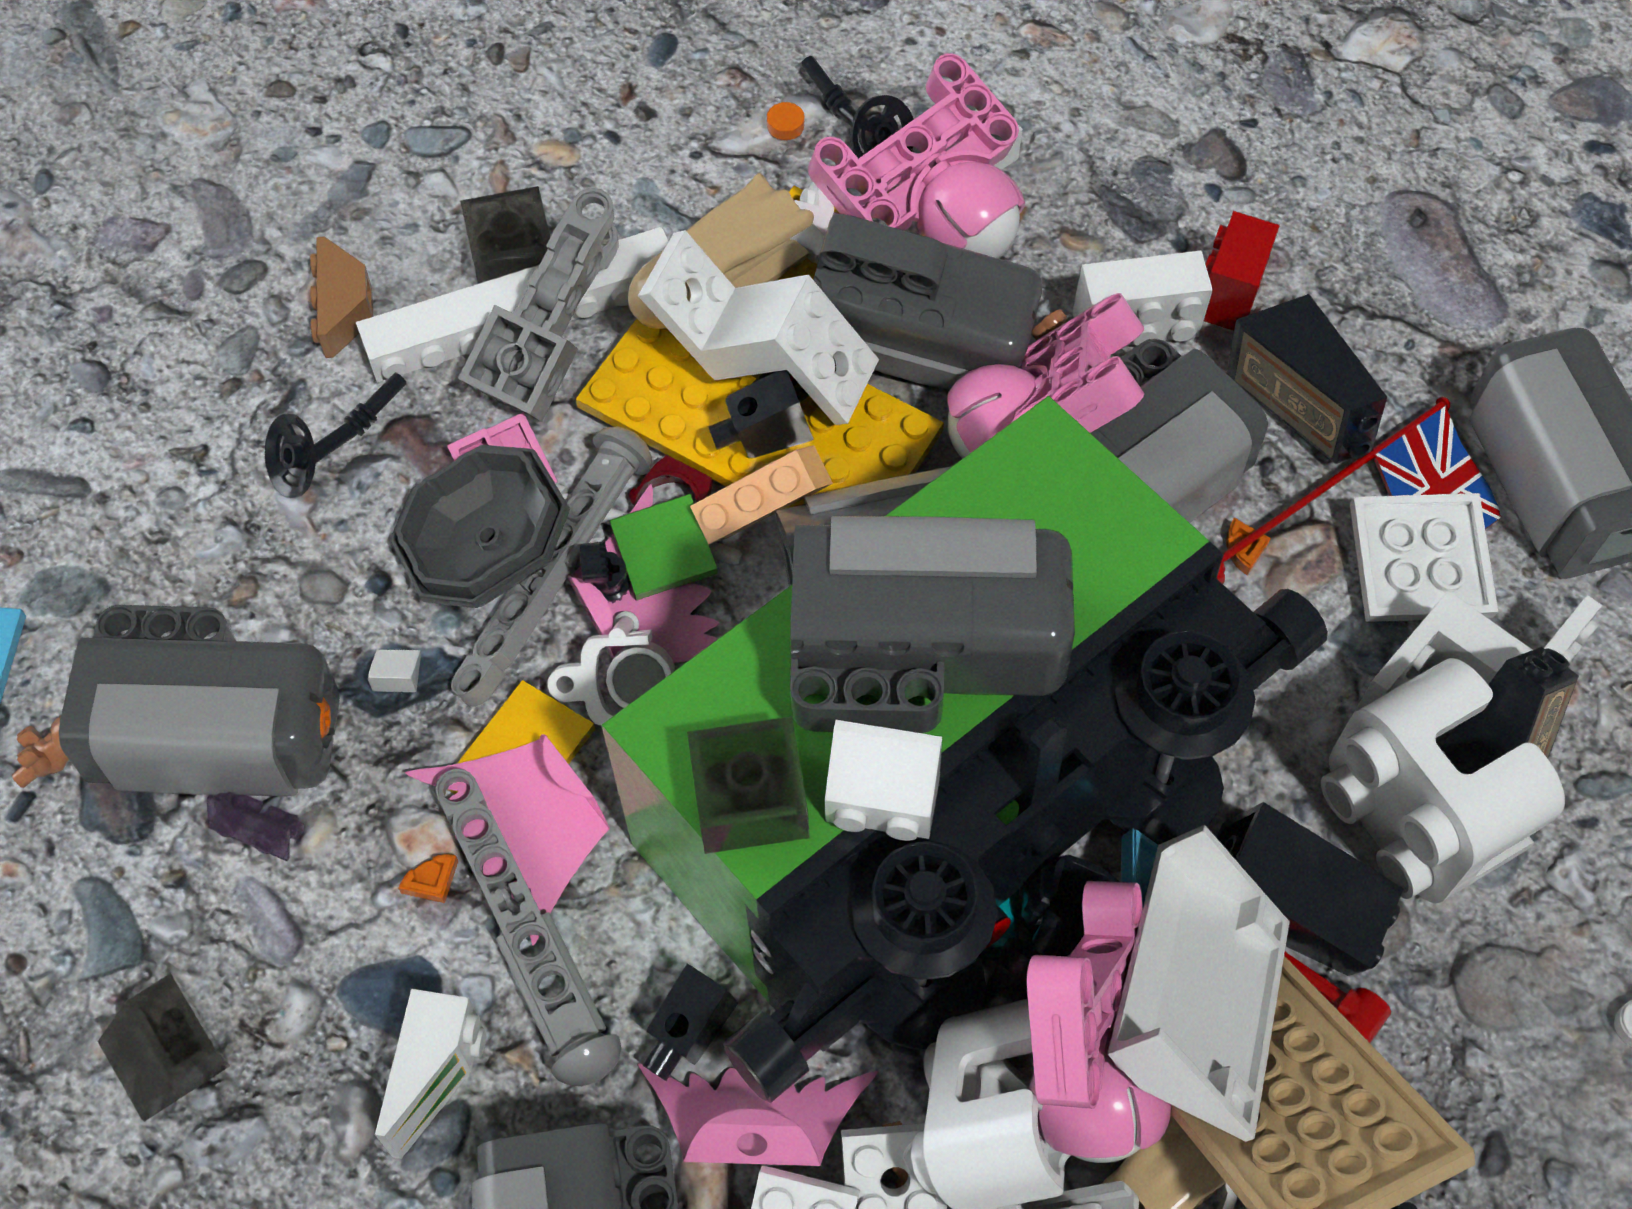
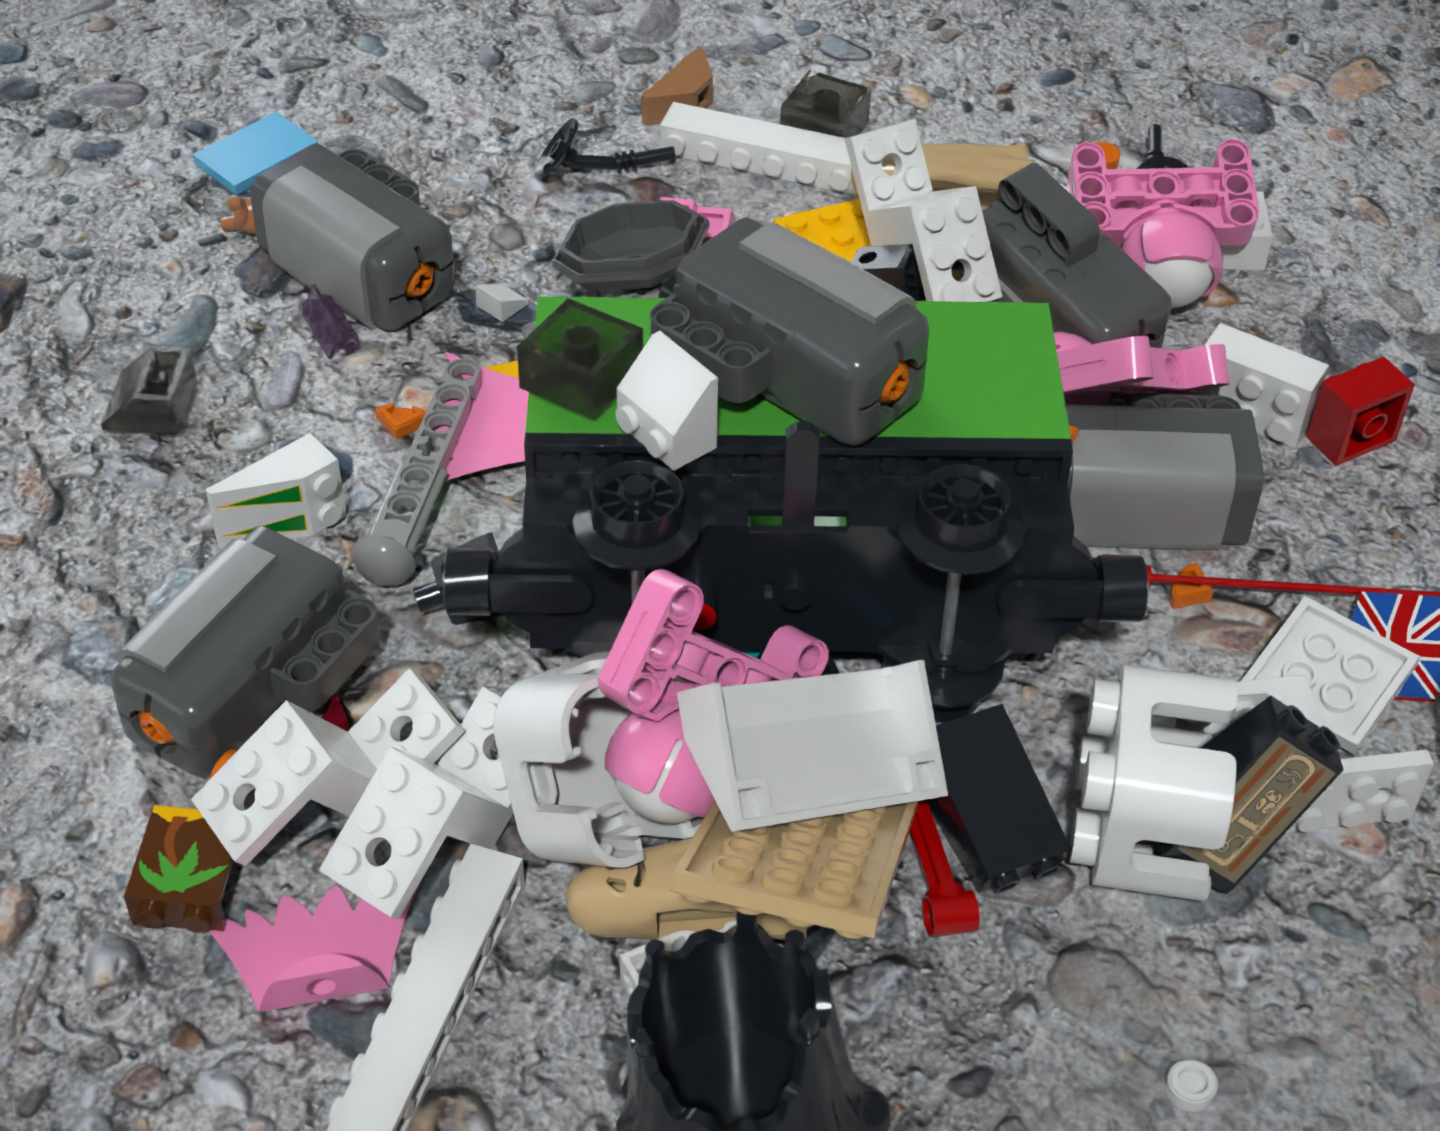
camera: 40 degrees right, 15 degrees down
light grey brick [458,188,619,422] -> none
bright pink piece [638,1063,878,1166] -> none
black slope [1227,294,1387,464] -> none

